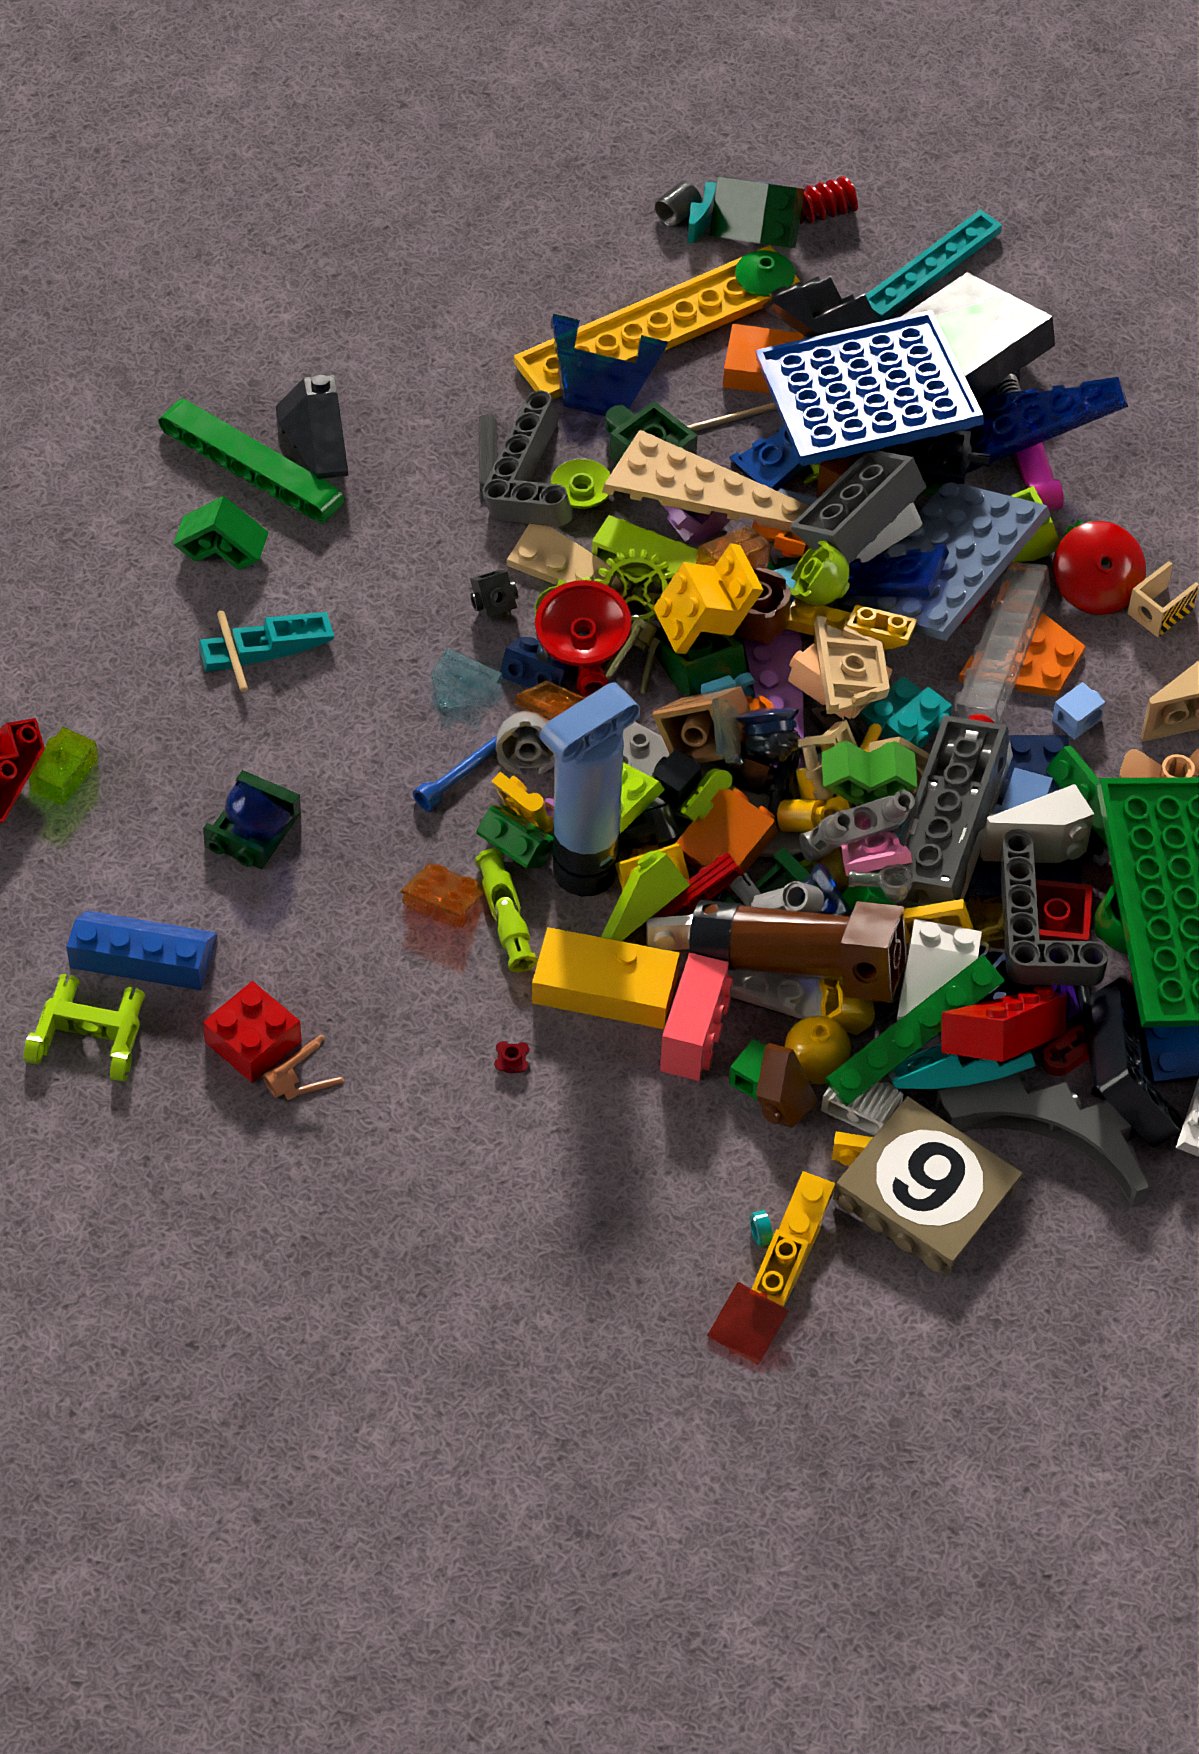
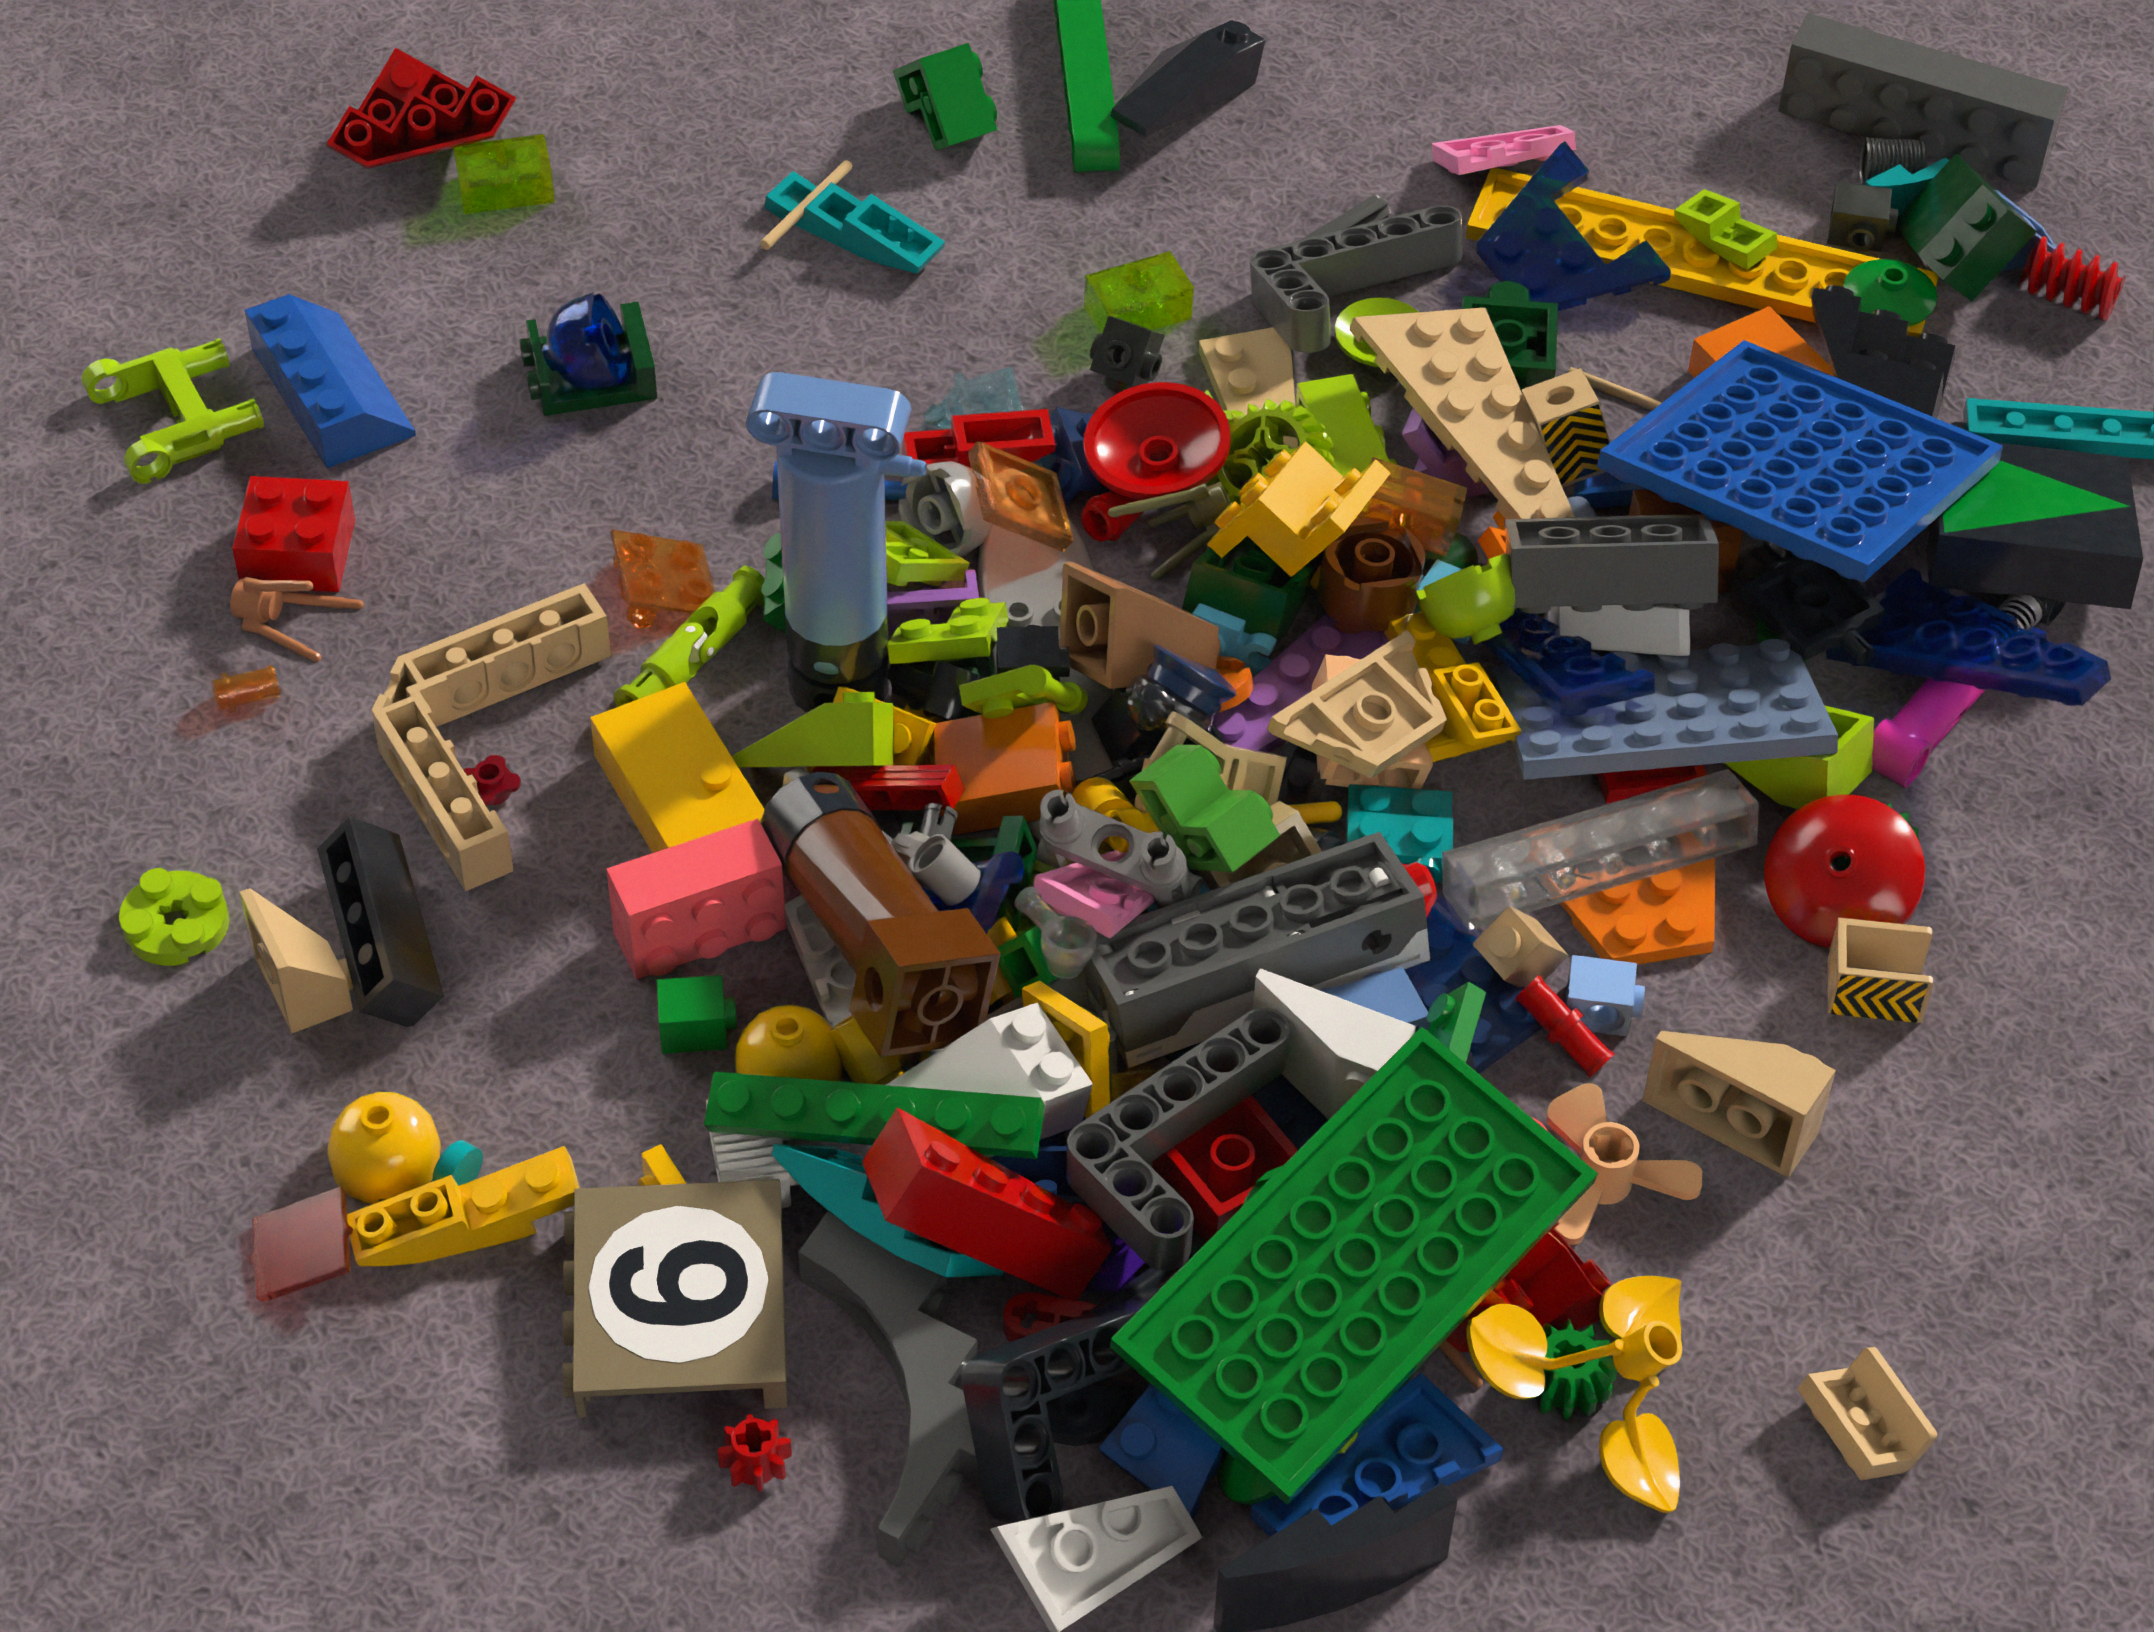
camera: 50 degrees right, 5 degrees down
clear light blue piece [712,698,742,765] -> none
reddish brown slope [756,1043,818,1128] -> none
none -> lime plate [119,868,229,966]
none -> clear orange pin [211,665,280,713]
none -> tan slope [240,888,353,1034]
none -> black brick [317,816,444,1027]
none -> yellow cylinder [328,1092,441,1203]
none -> tan brick [372,583,611,892]
none -> red gear [717,1414,792,1492]
none -> lime plate [885,521,970,586]
none -> red slope [902,409,1055,481]
none -> clear neon green brick [1084,251,1194,333]
none -> bright pink wing [1432,125,1576,175]
none -> tan brick [1473,906,1569,988]
none -> red pin [1514,975,1615,1078]
none -> piece [1522,368,1610,488]
none -> lime slope [1674,189,1778,270]
none -> dark grey brick [1778,13,2069,188]
none -> pearl dark grey brick [1827,181,1898,252]

